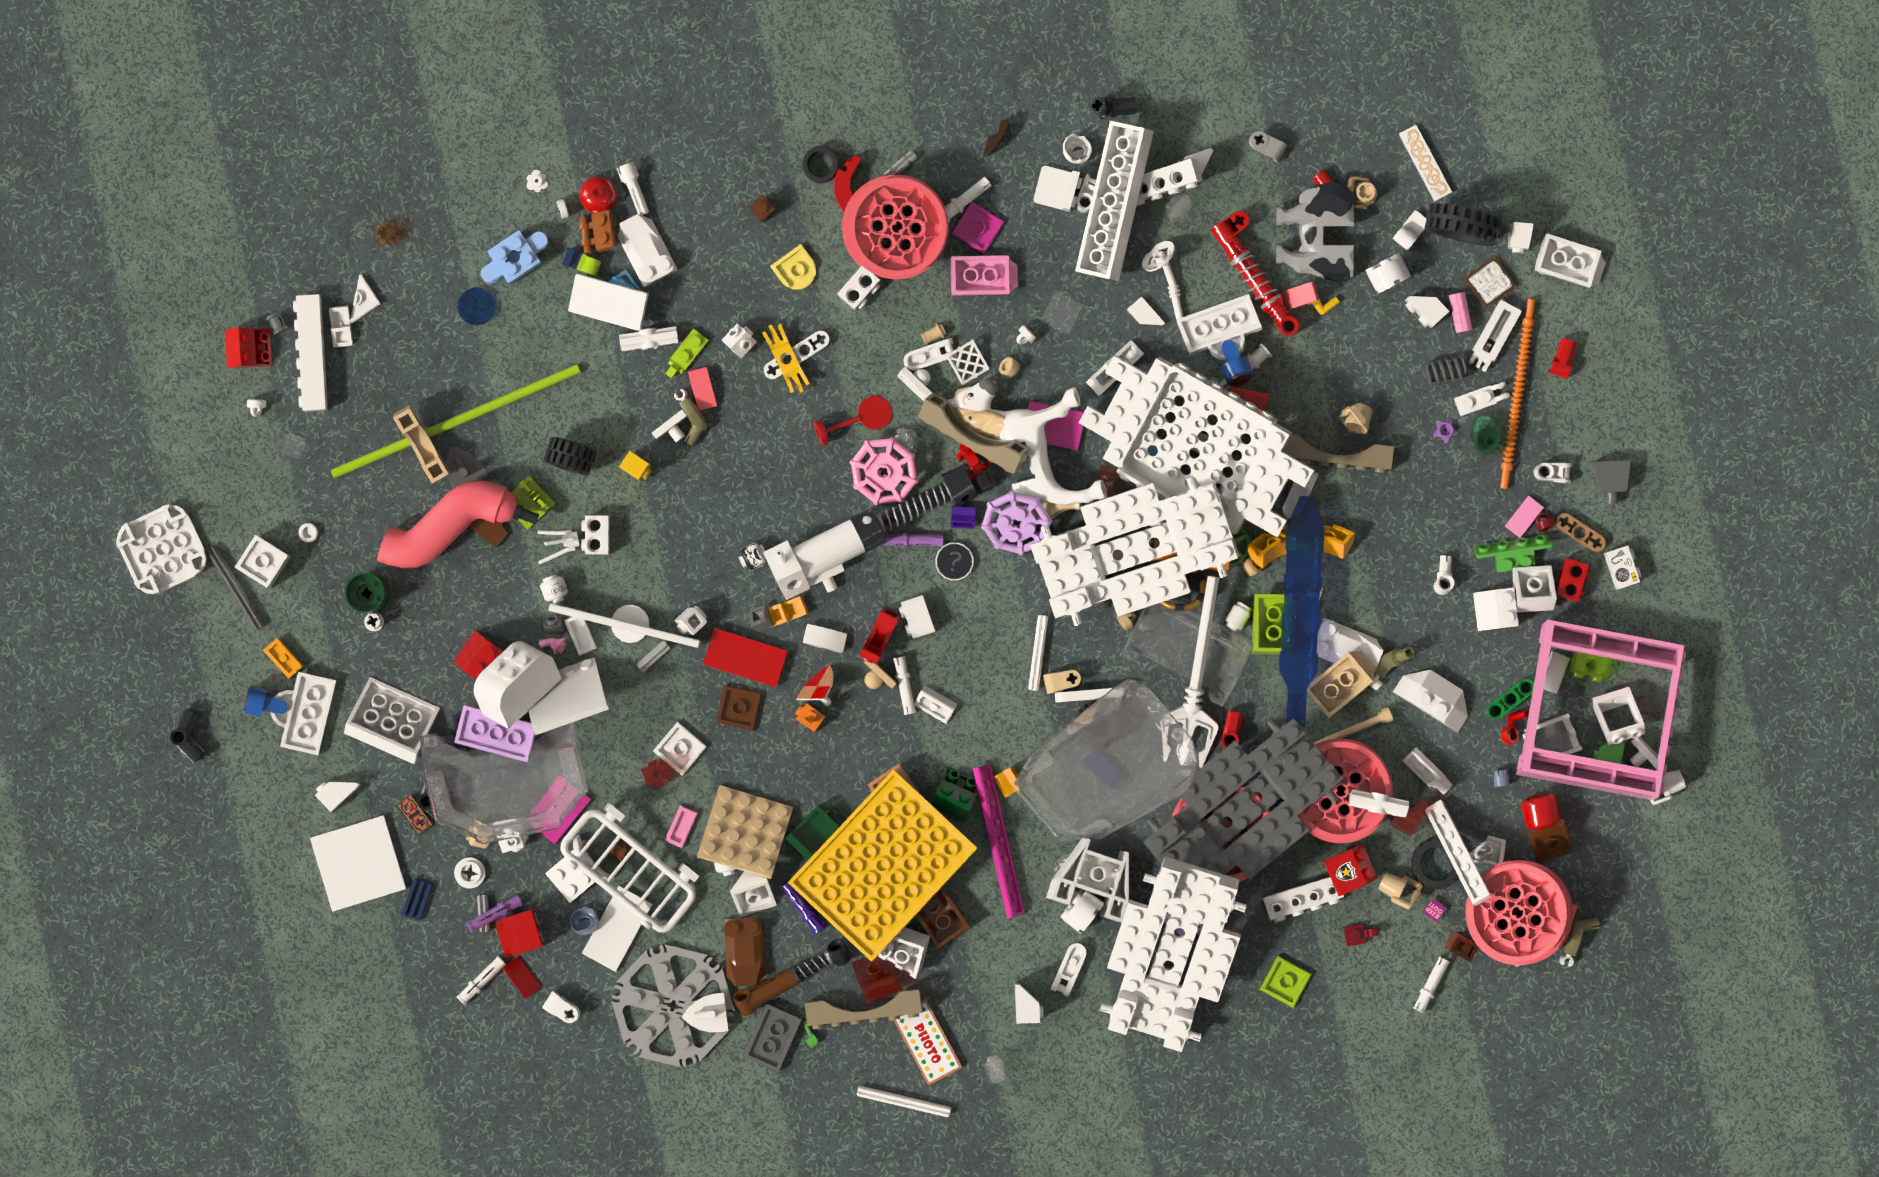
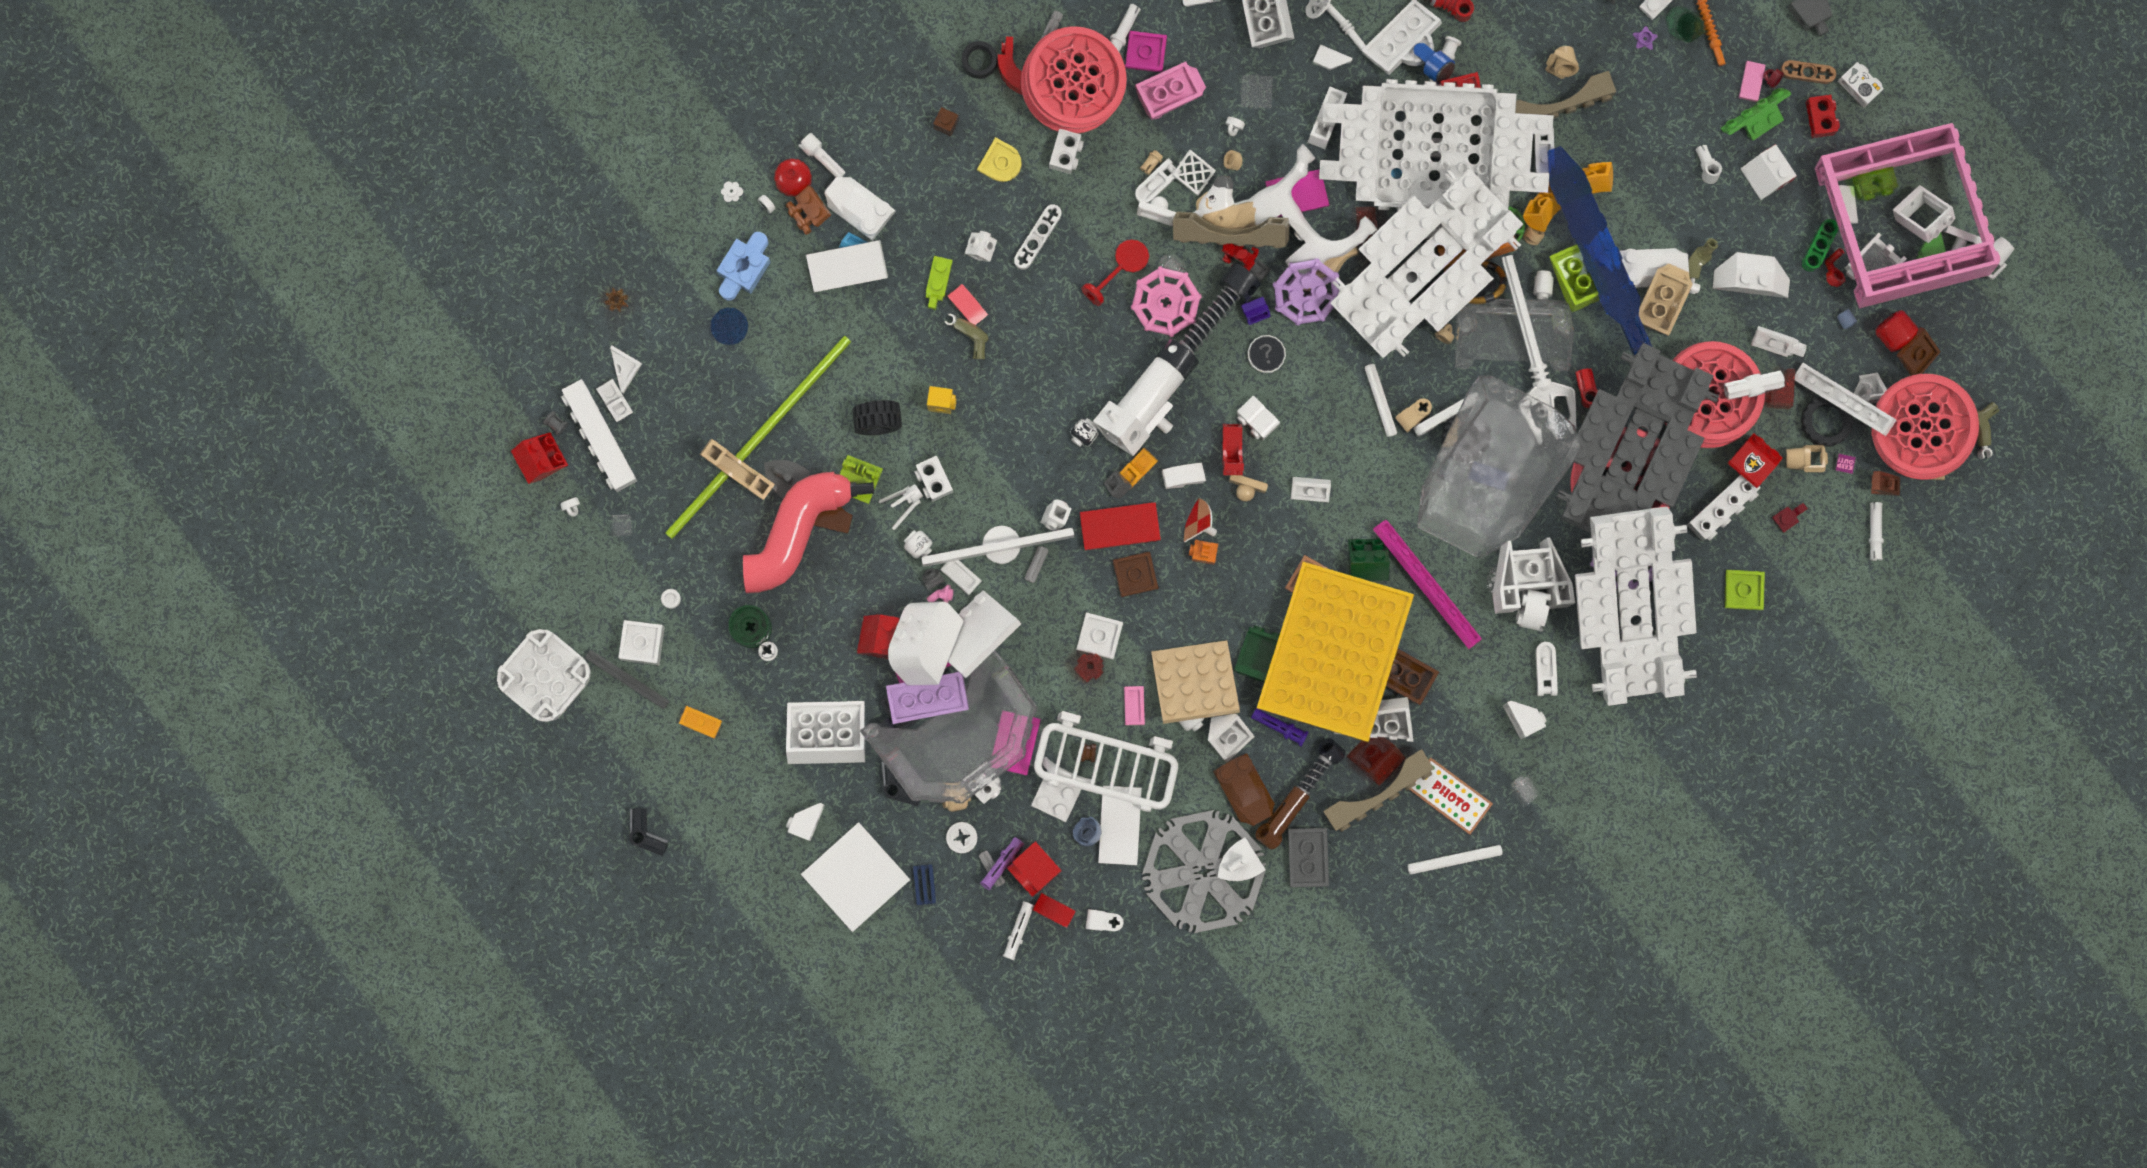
camera: 30 degrees left, 5 degrees down
white plate [243,672,336,755] -> none
tile [396,793,434,836] -> none
leg [562,248,601,276] -> none
white piece [619,326,679,351] -> none
white tile [652,410,687,443] -> none
yellow piece [762,324,809,393] -> none
bright green hand [803,1020,818,1048] -> none
medium lavender pin [885,532,943,547] -> none
white pin [893,656,916,715] -> none
light orange piece [994,766,1025,798] -> none
tan piece [1313,707,1394,744] -> none
white slope [1513,566,1557,612] -> none
white piece [1534,463,1572,483] -> none

